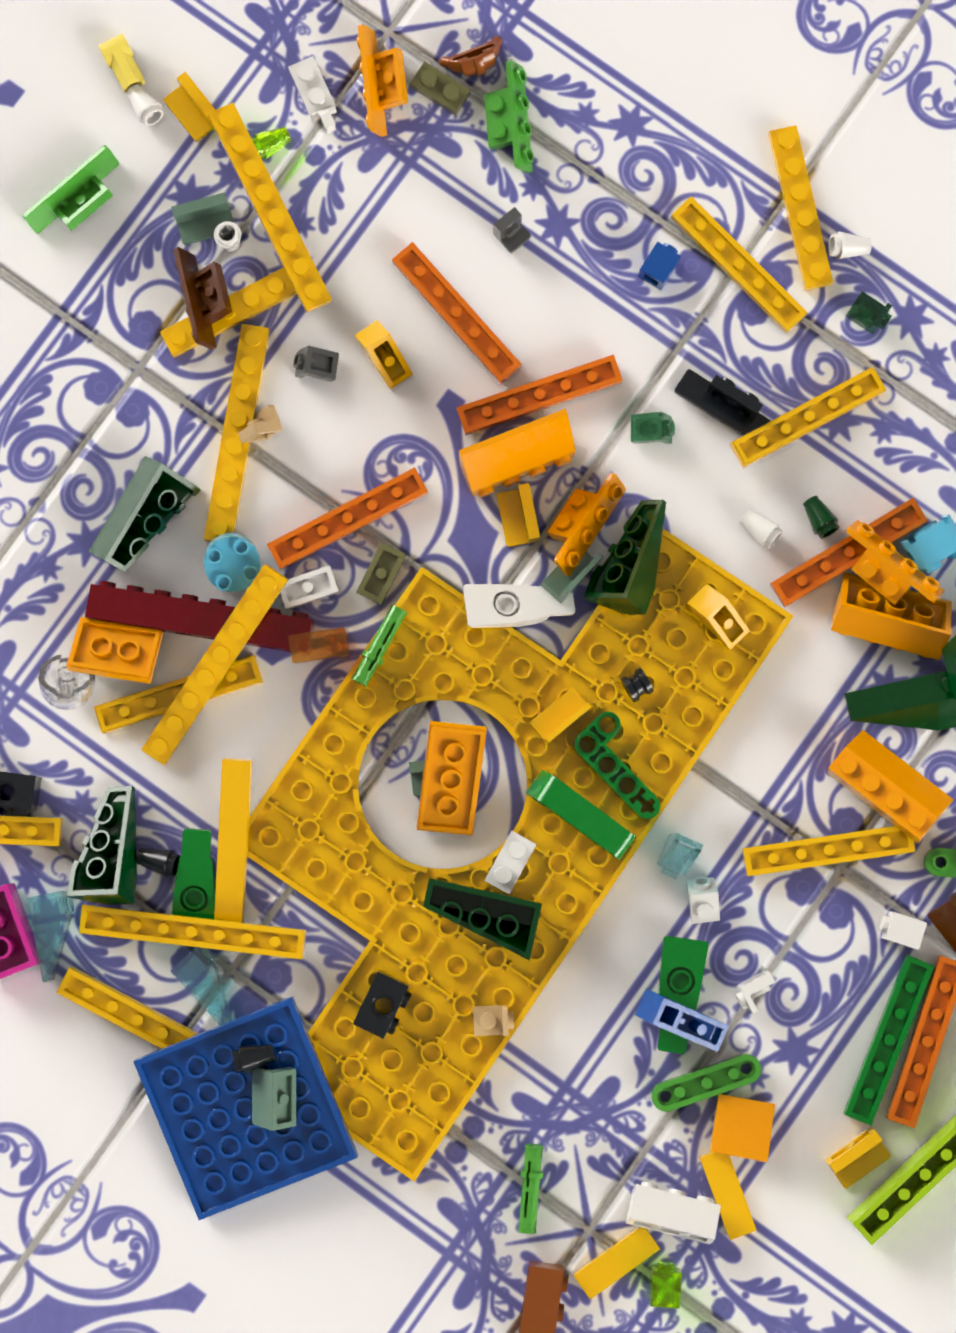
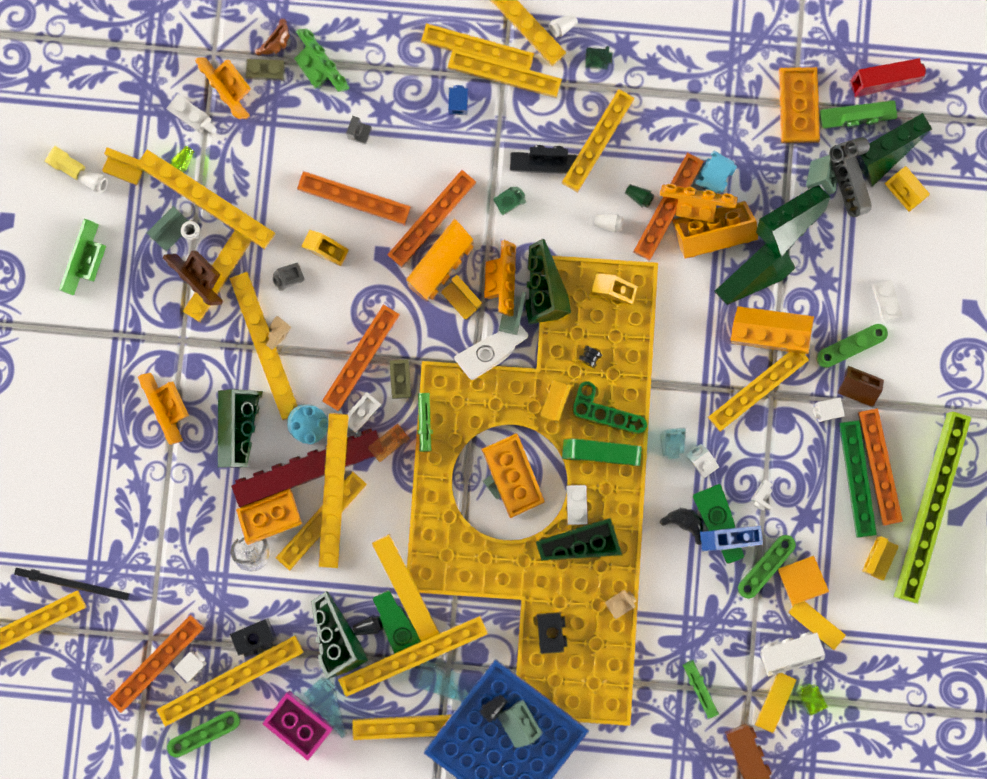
camera: 30 degrees left, 0 degrees up
none -> light orange bracket [138,373,189,445]
none -> yellow tile [421,23,534,70]
none -> black piece [660,507,703,545]

